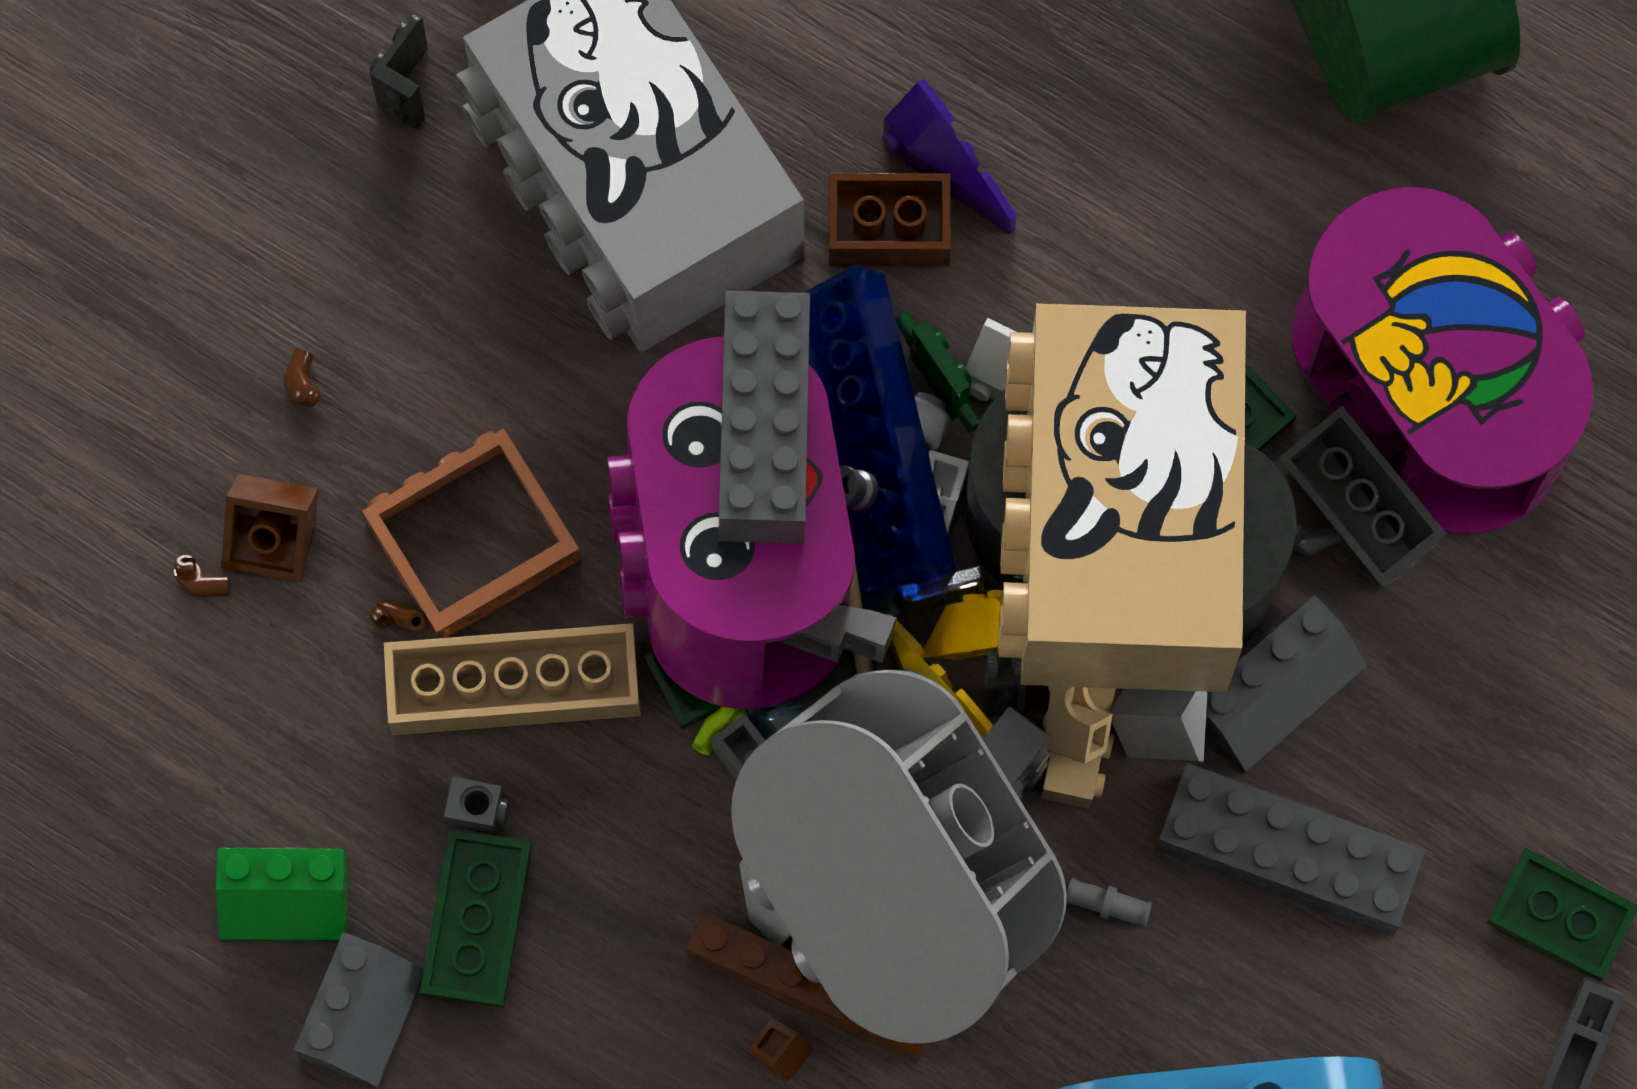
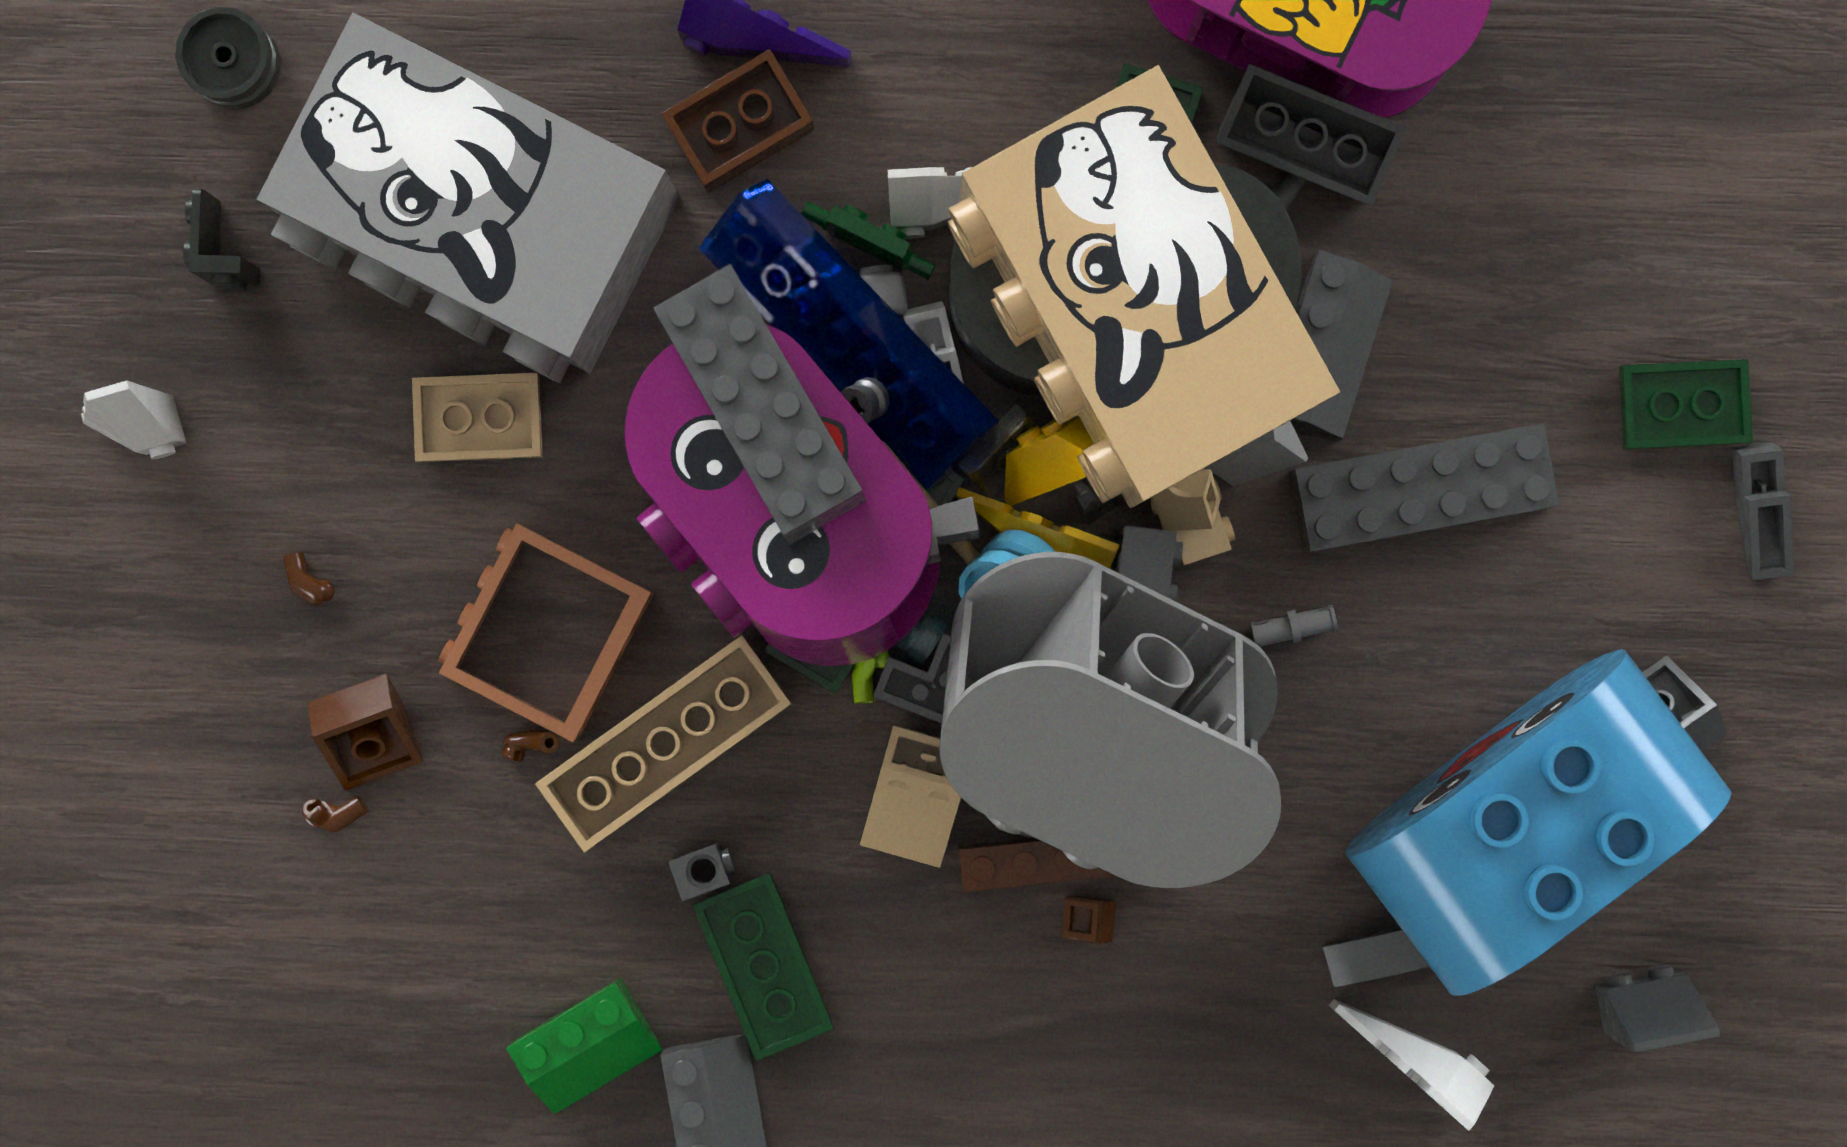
camera: 30 degrees left, 15 degrees up
none -> white wedge [81,380,186,459]
none -> tan plate [412,373,543,462]
none -> tan slope [860,724,961,868]

